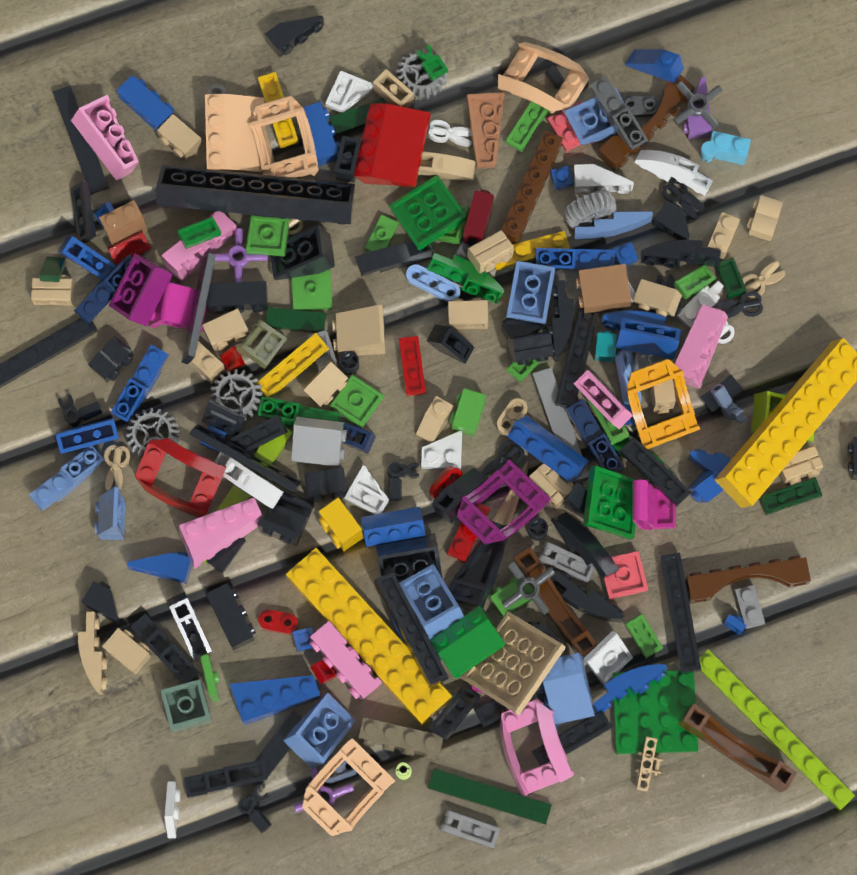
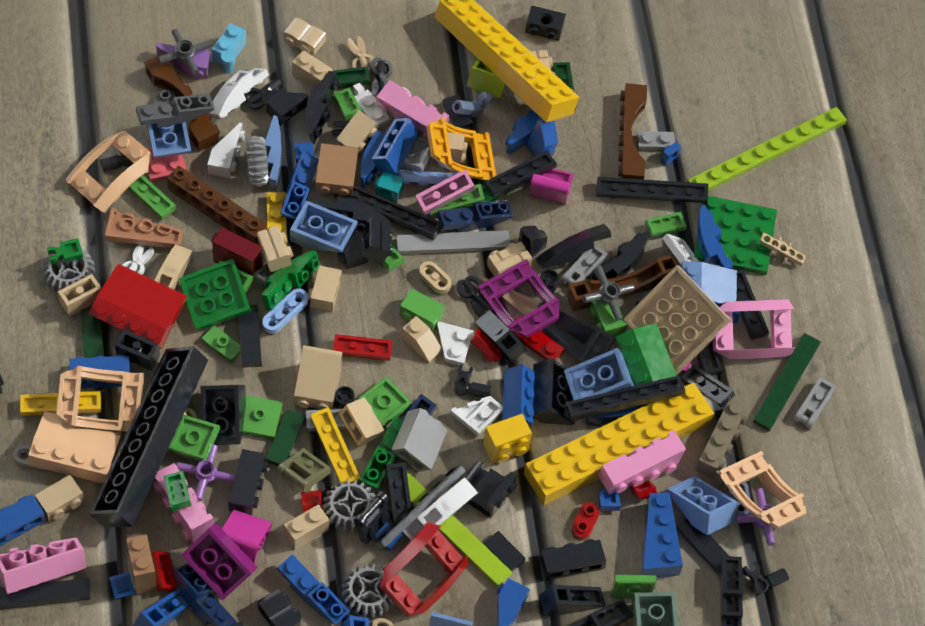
camera: 85 degrees left, 15 degrees down
black plate [70,181,96,243] -> none
bright pink wedge [179,498,262,569] -> none
tile [181,253,216,365] -> none
tan brick [202,309,249,351] -> none
black brick [304,468,348,503] -> none
white wing [325,71,373,113] -> none
yellowish green pin [395,762,412,780] -> none
black slope [426,324,475,364] -> none
blue brick [507,416,589,482] -> none
blue plate [550,166,574,190] -> none
green plate [583,466,636,540] -> none
coral plate [604,551,648,600] -> none
blue slope [625,49,684,83] -> none
reddish brown arch [678,703,797,793] -> none

